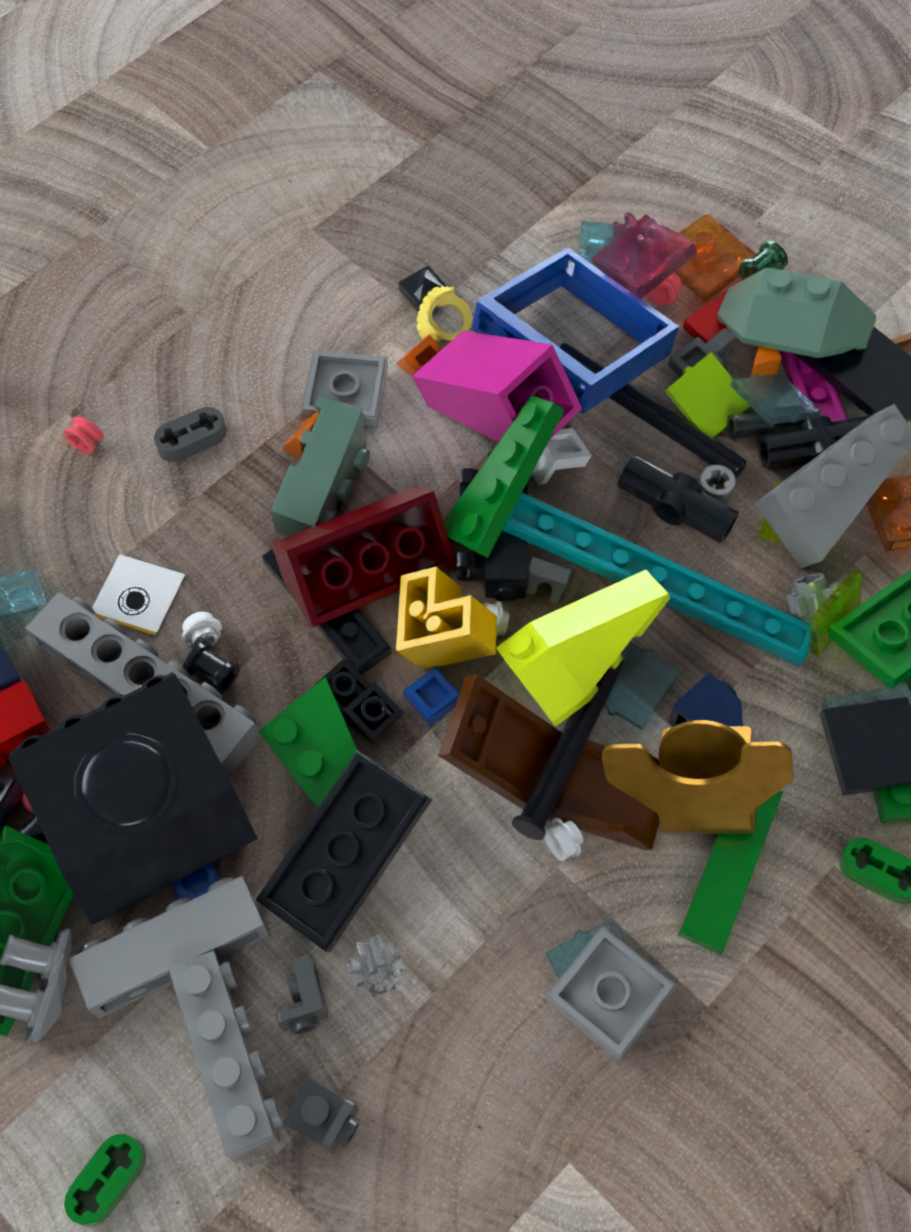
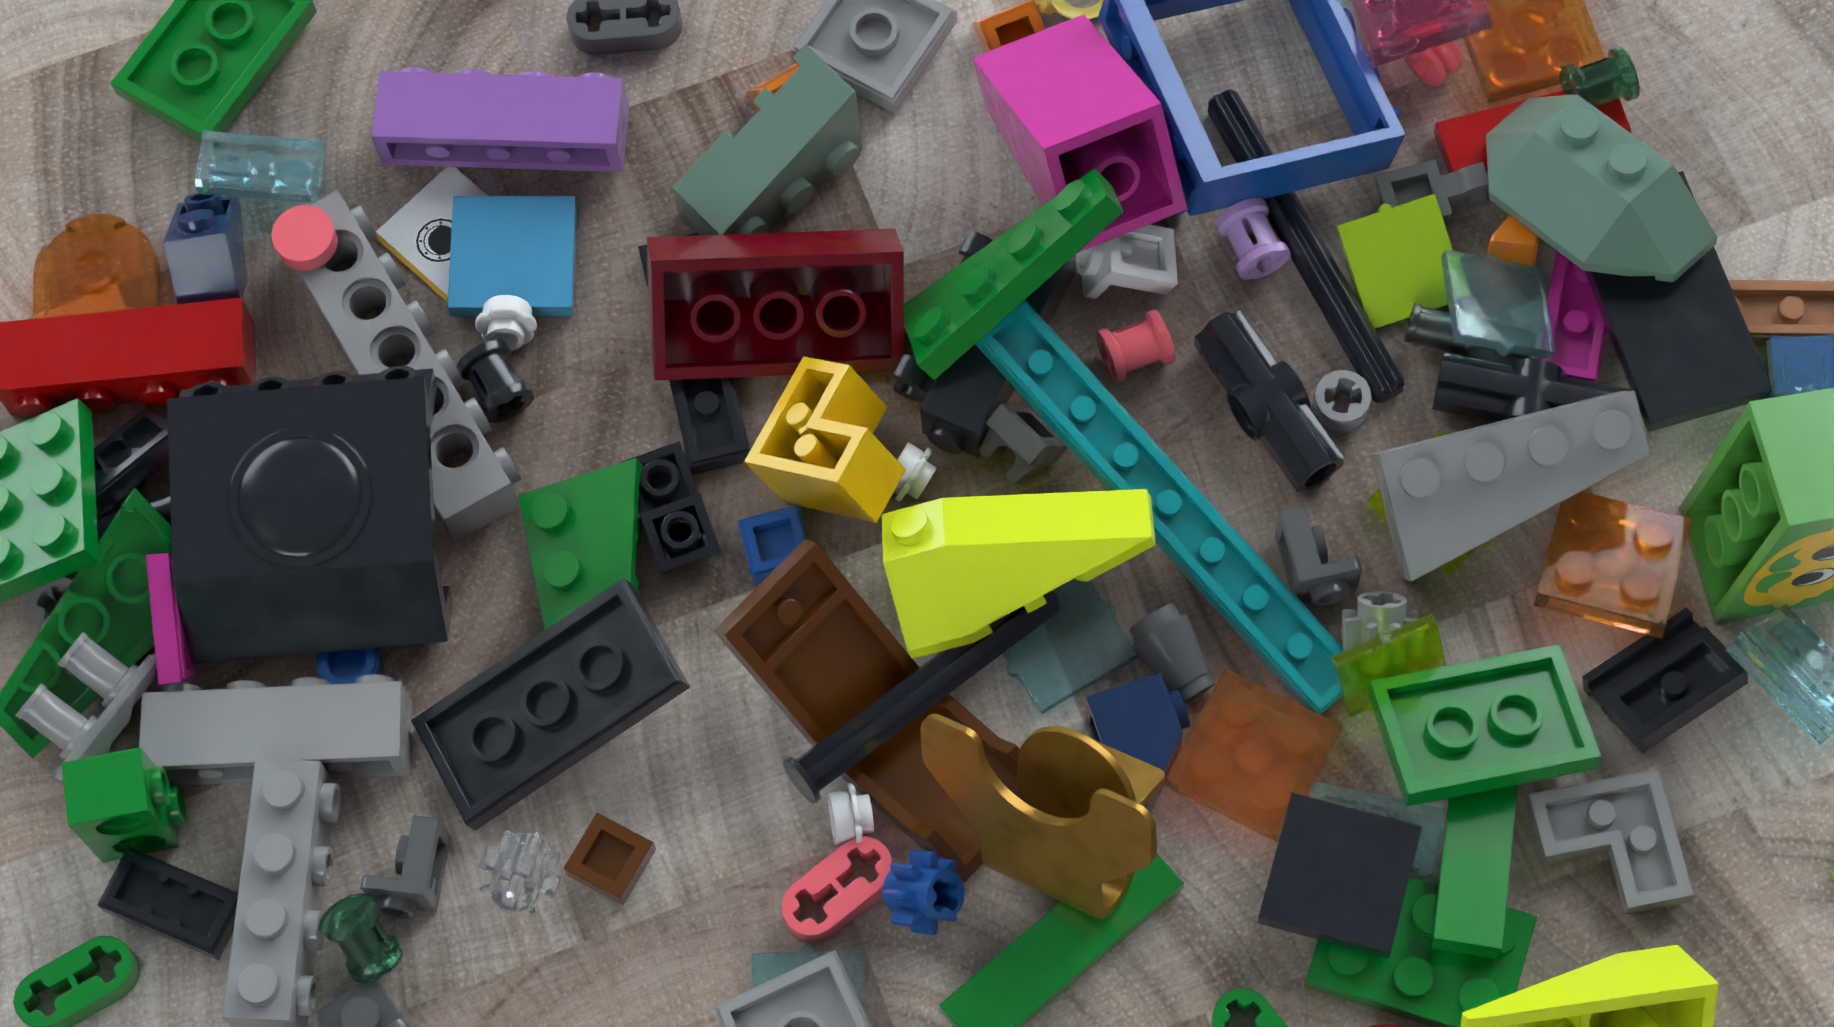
camera: 30 degrees right, 5 degrees up
none -> green brick [61,747,186,862]
none -> black plate [97,847,238,961]
none -> dark pink tile [146,553,196,685]
none -> coral tile [272,205,338,271]
none -> clear green bush [320,893,403,983]
none -> medium lavender brick [372,67,629,172]
none -> dark azure tile [448,196,577,317]
none -> reddish brown plate [563,813,656,905]
none -> coral beam [782,836,892,944]
none -> blue gear [882,849,965,935]
none -> coral bush [1095,309,1175,384]
none -> dark grey cone [1129,603,1215,704]
none -> clear orange plate [1165,668,1342,842]
none -> lavender bush [1215,198,1291,280]
none -> dark grey bracket [1275,506,1362,606]

